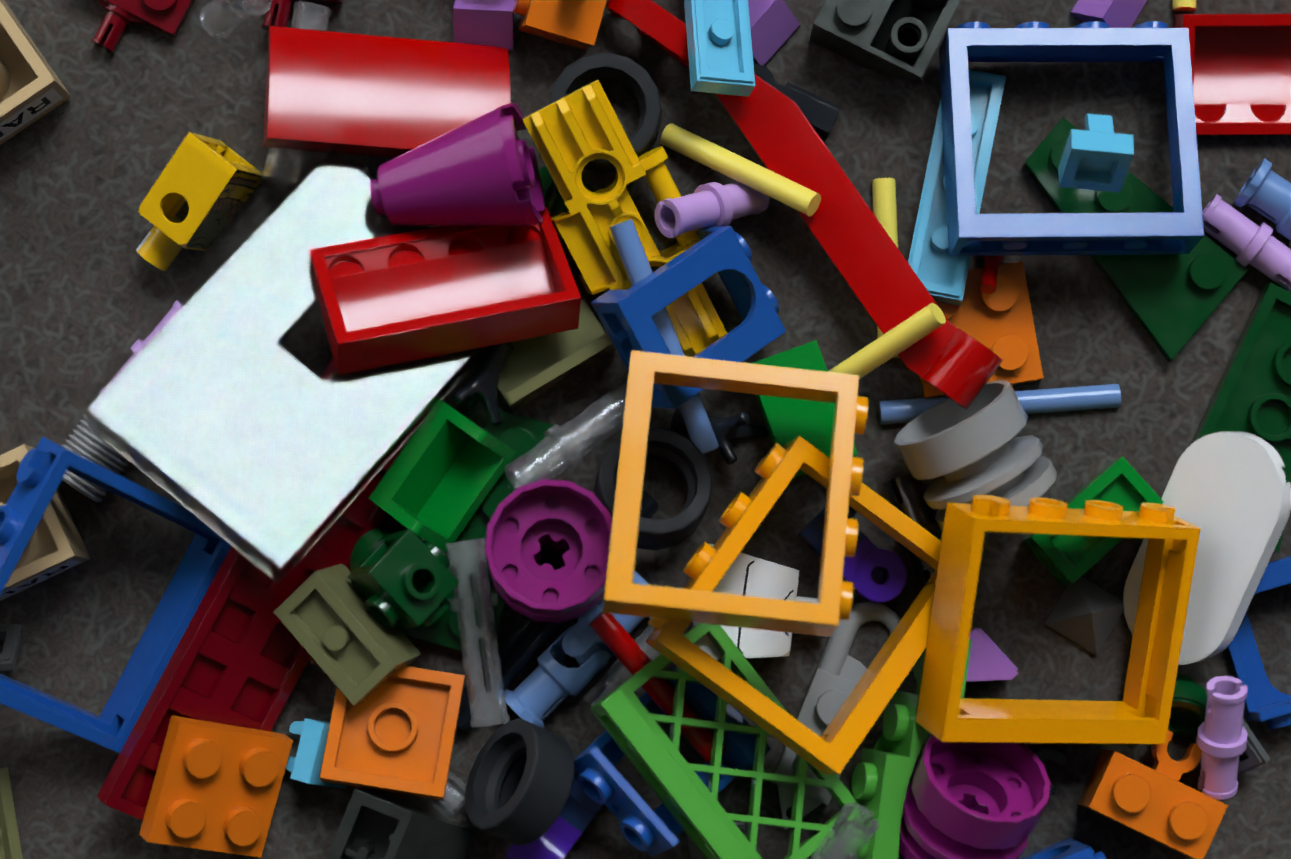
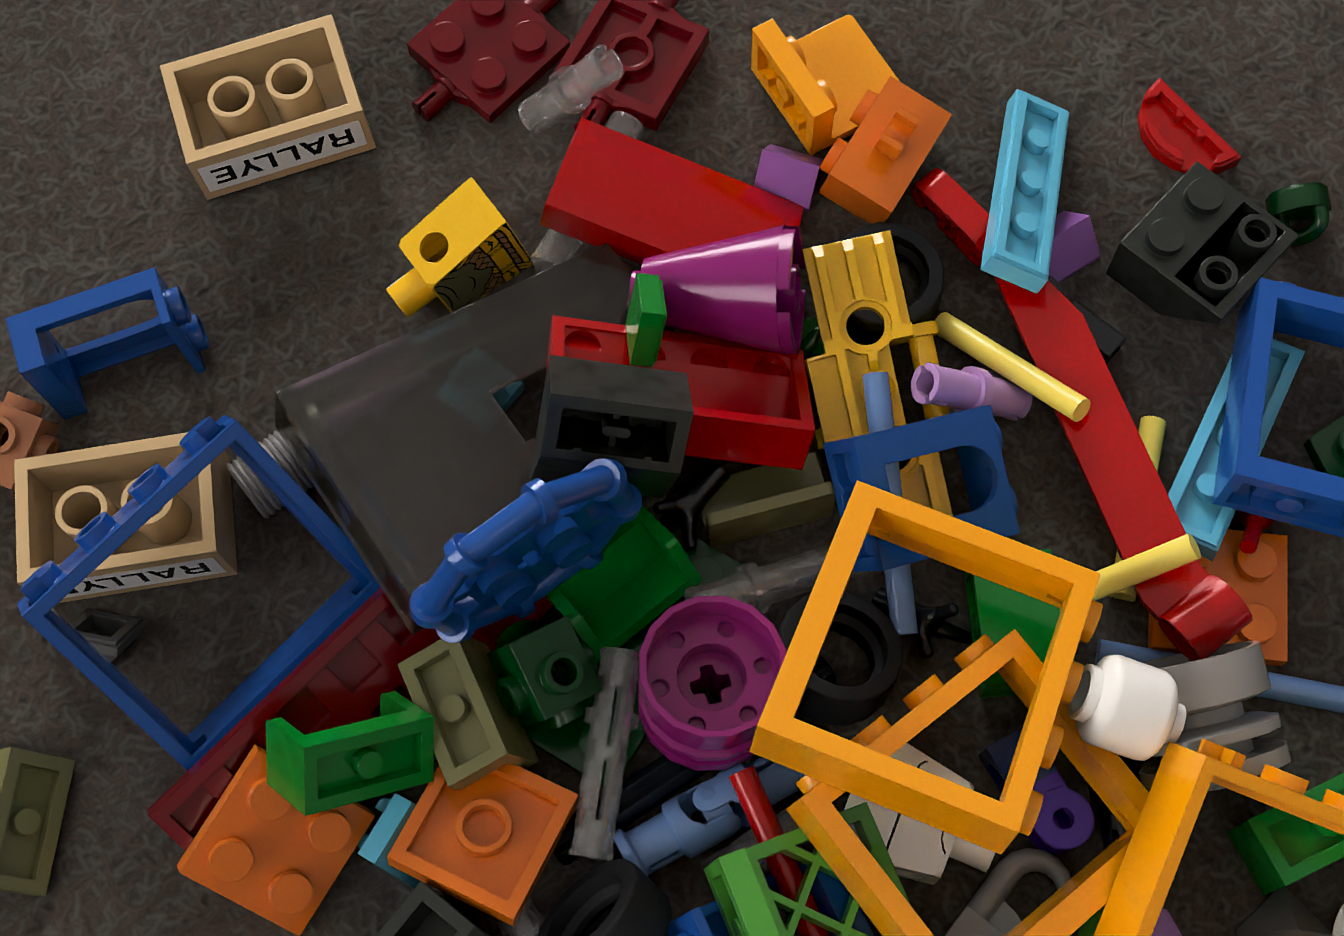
camera: 20 degrees right, 15 degrees down
none -> green panel [266,691,434,816]
none -> blue plate [409,458,642,643]
none -> pearl dark grey slope [529,355,694,498]
none -> green tile [625,273,667,367]
none -> white head [1068,655,1186,761]

